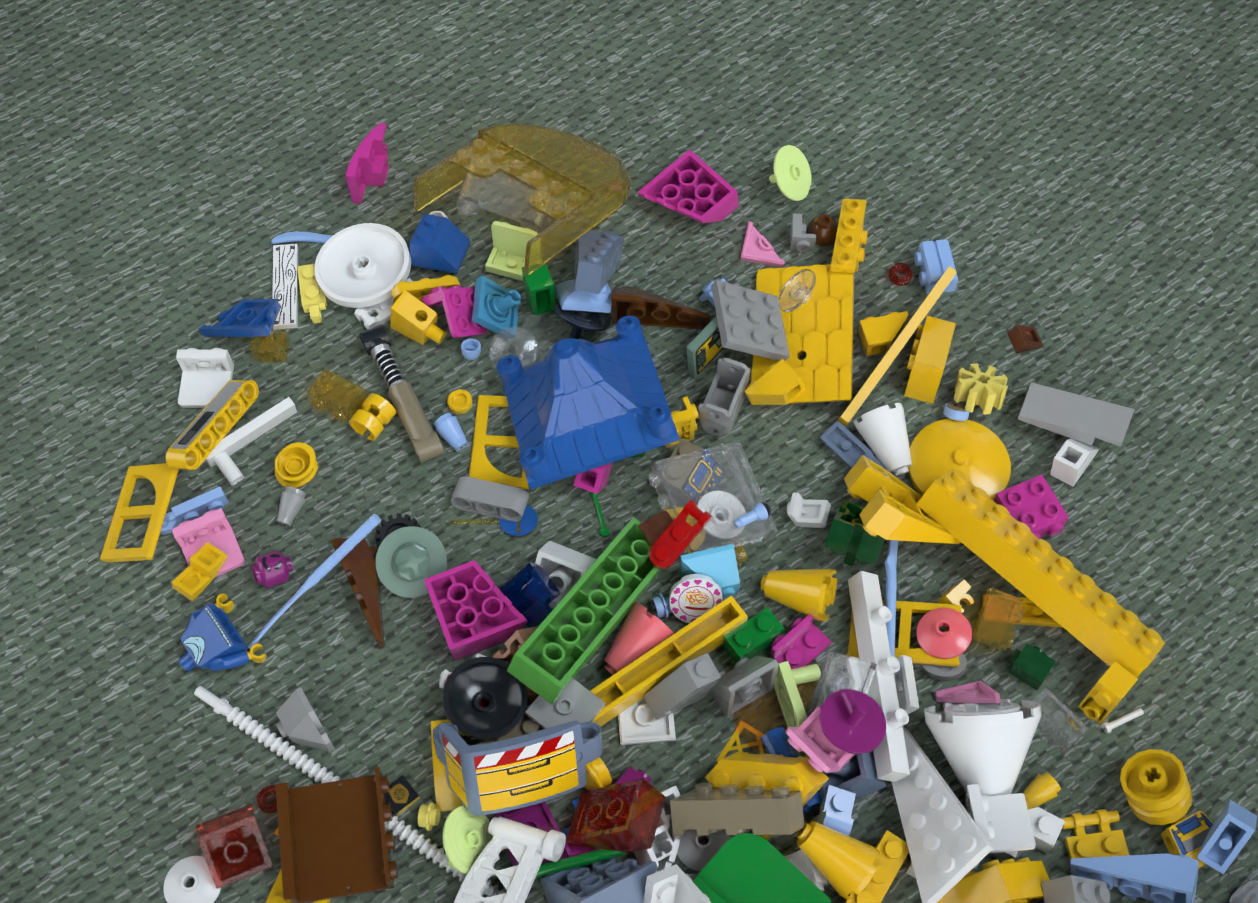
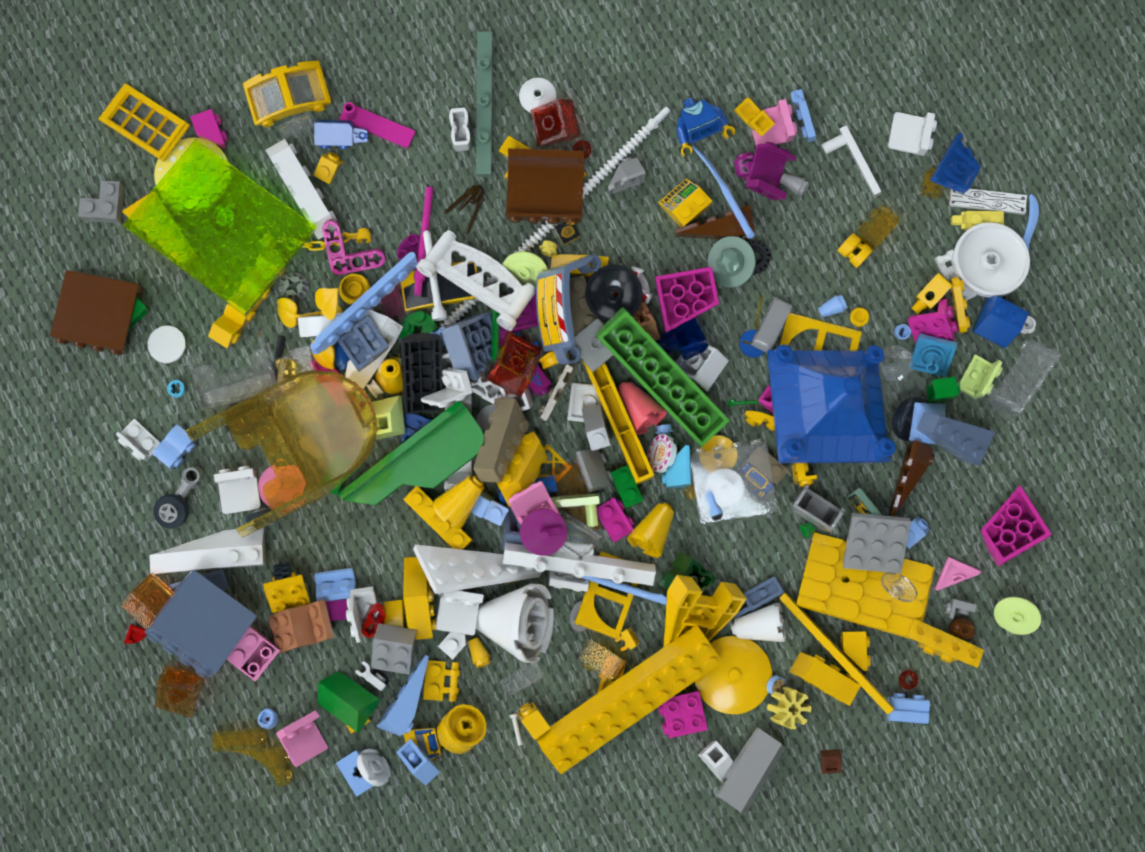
camera: 100 degrees right, 20 degrees up
yellow window [100,463,179,562] -> none
yellow beam [166,380,259,470] -> none
yellow piece [274,442,318,488] -> none
dark pink slope [345,123,389,204] -> none
dark tan piece [359,324,445,464] -> none
clear yellow windscreen [414,124,630,275] -> none
copper slope [638,510,673,547] -> none
red plate [649,499,712,569] -> none
yellow slope [744,359,806,405] -> none
white bracket [787,493,831,528] -> none
coral dish [916,608,972,659] -> none
bright pink tile [933,680,1001,704] -> none
dark green brick [1008,643,1056,690] -> none
none -> dark tan wing [538,364,574,423]
none -> yellow slope [658,178,712,228]
none -> yellow slope [743,411,775,432]
none -> magenta panel [746,142,797,201]
none -> green piece [799,522,815,538]

